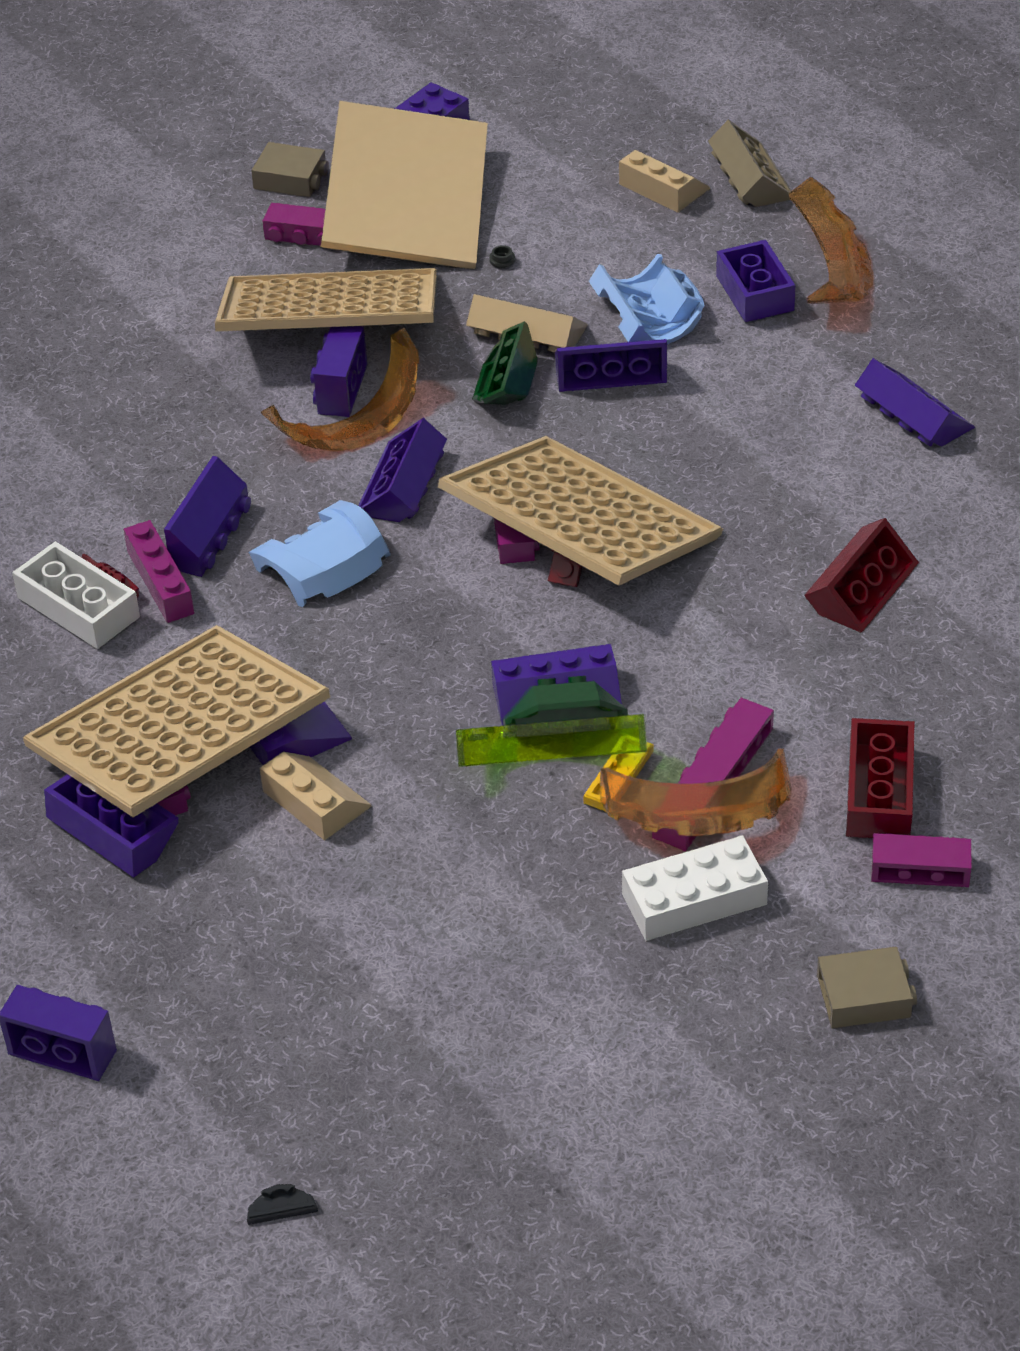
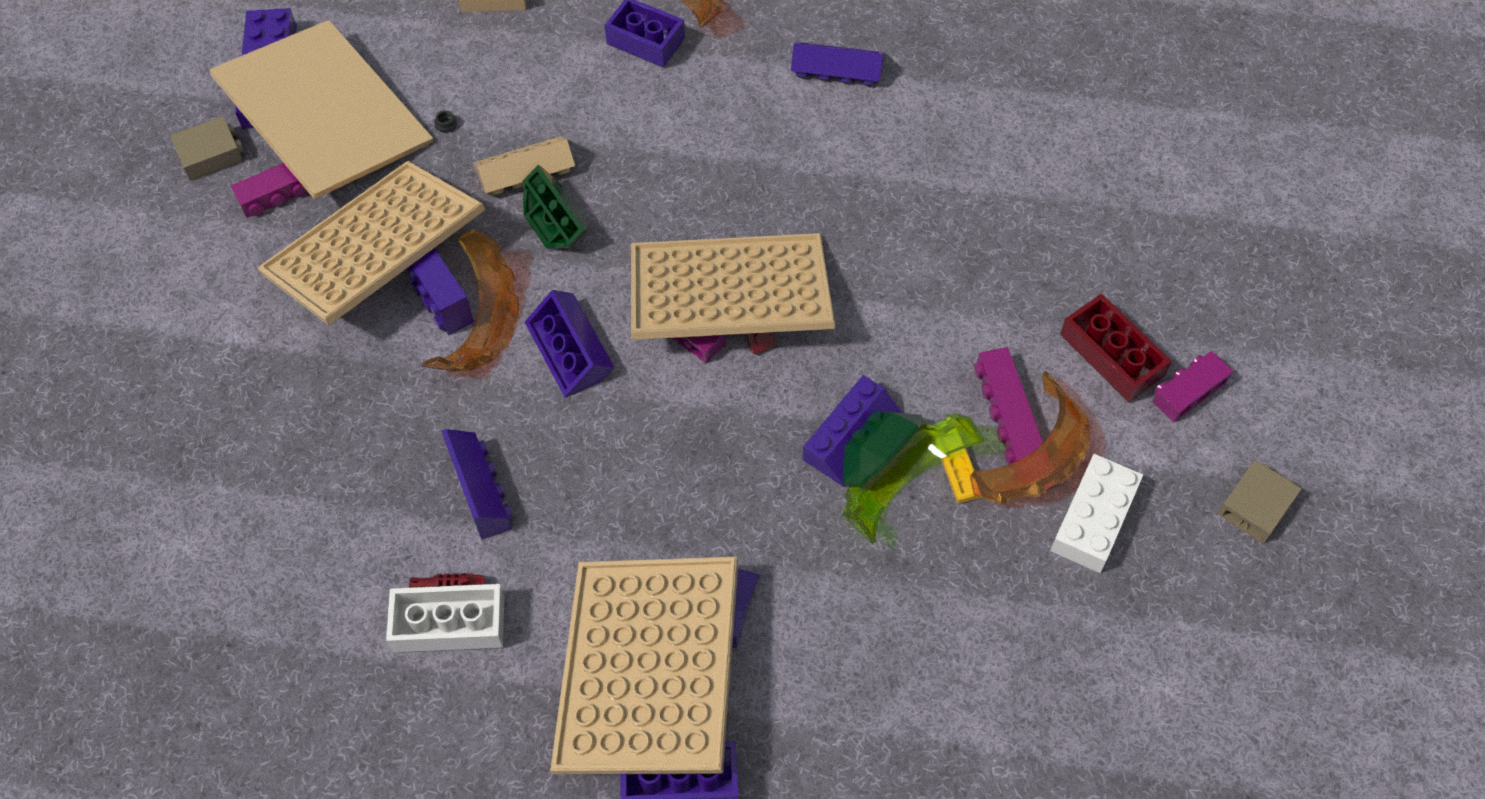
camera: 45 degrees left, 15 degrees up
magenta brick [123,520,195,623] -> none
light blue piece [249,500,391,607] -> none
tan slope [260,752,371,841] -> none
dark purple slope [555,339,667,392] -> none
light blue piece [589,254,704,344] -> none
dark red slope [804,518,919,633] -> none

